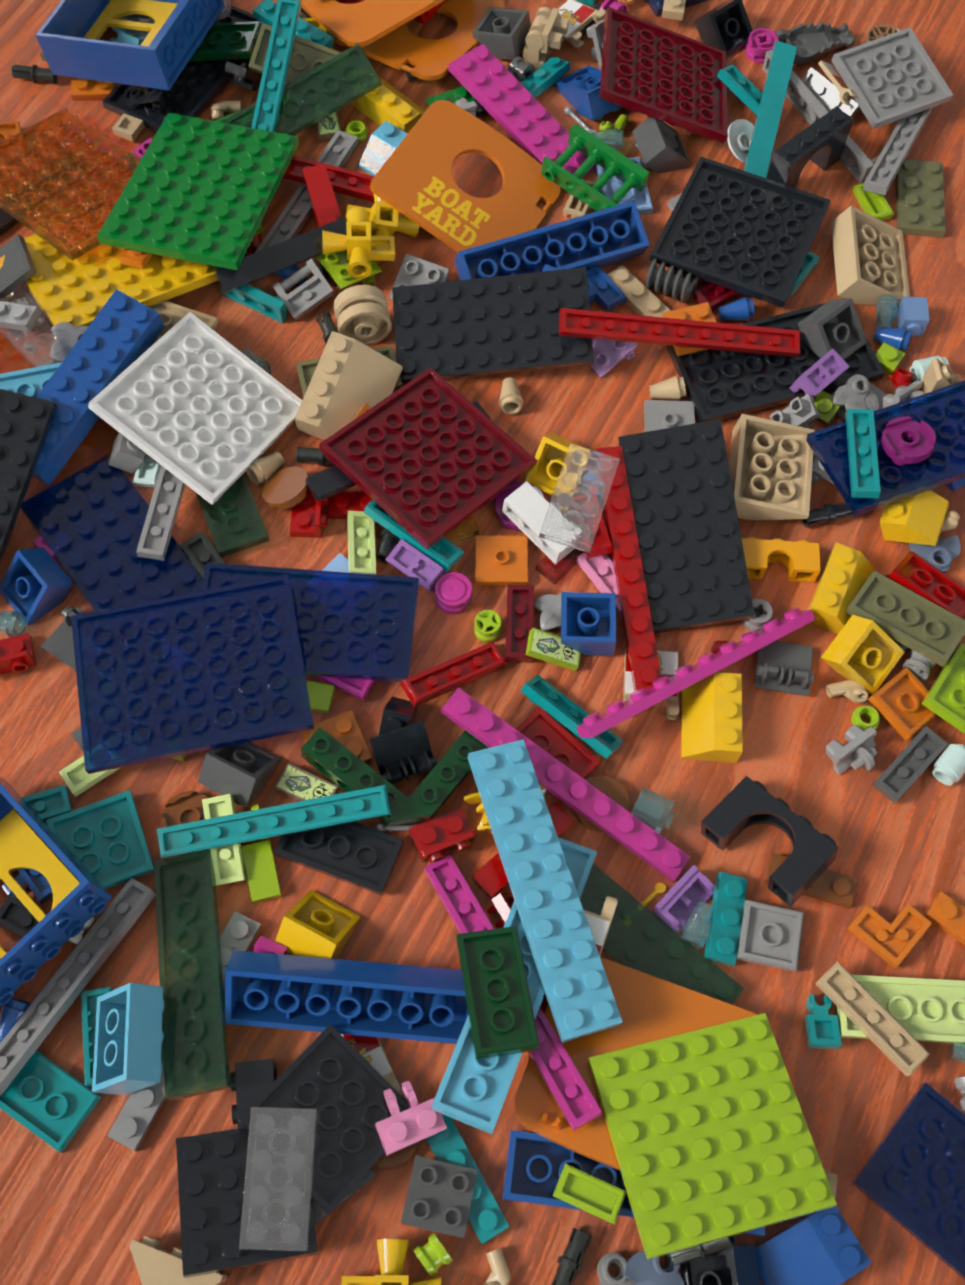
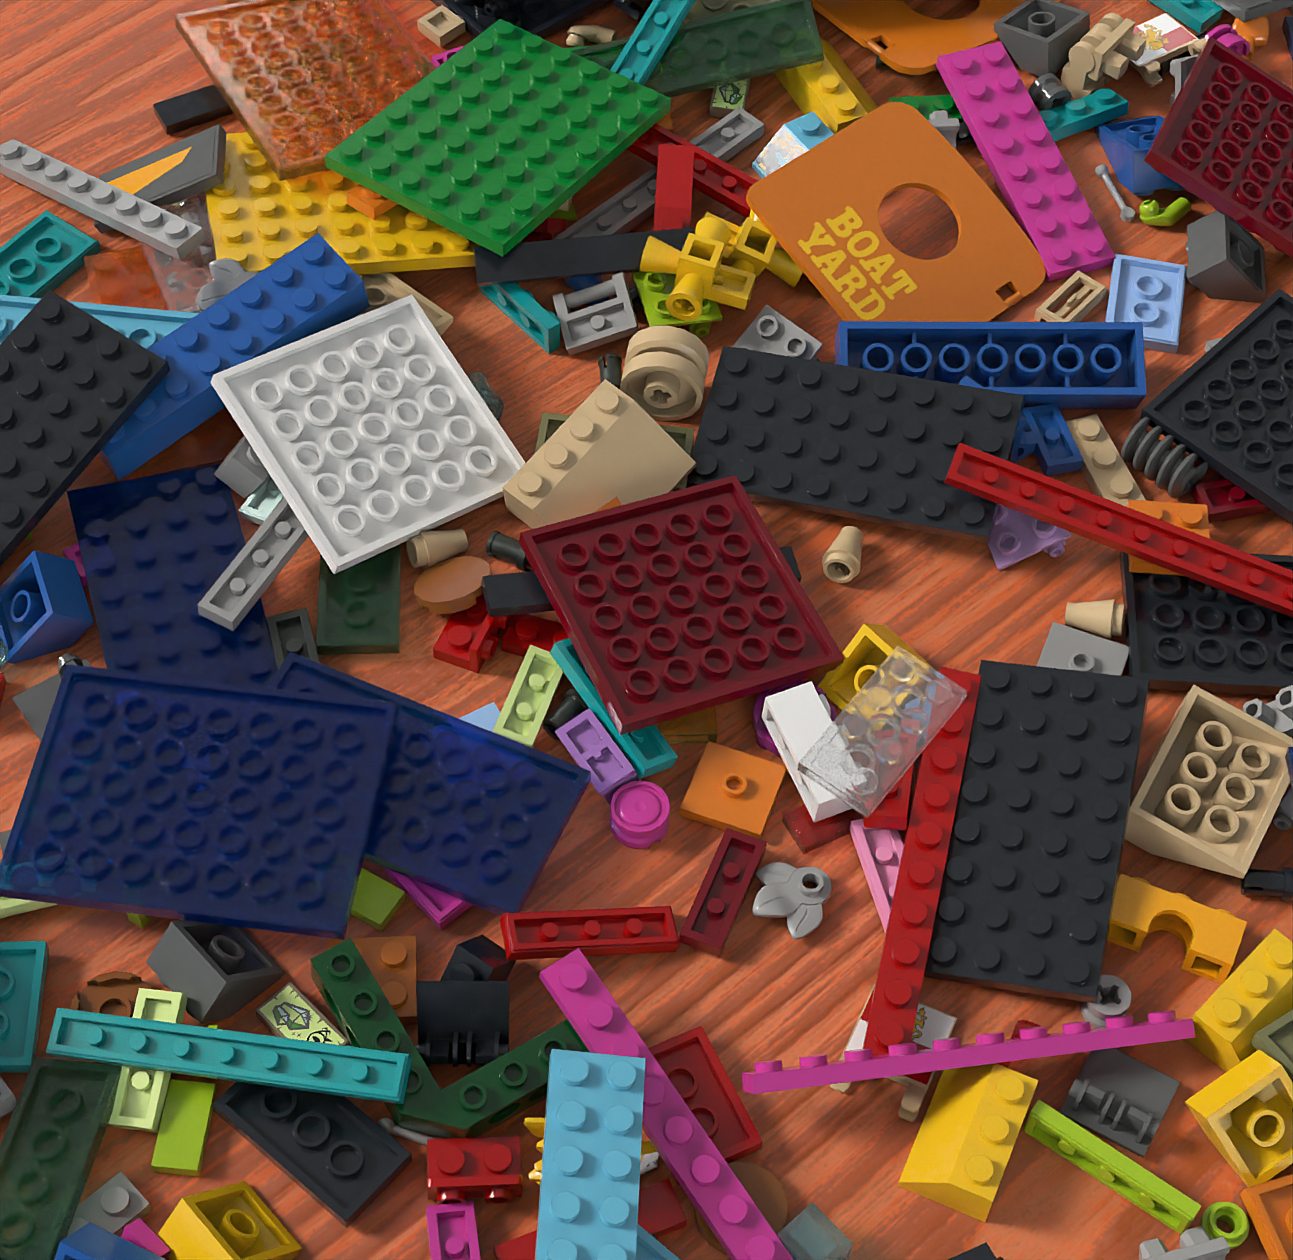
camera: 20 degrees right, 10 degrees down
lime plate [345,120,368,142] -> none
lime wheel [474,610,501,643] -> none
teal plate [520,675,623,759] -> none
tile [526,628,581,671] -> none
green fence [541,123,650,211] -> none
blue slope [561,592,616,656] -> none
clear light blue cone [592,128,624,150] -> none
blue cone [718,297,755,321] -> none
tan arm [826,680,869,703] -> none
none -> lime tile [1024,1100,1201,1235]

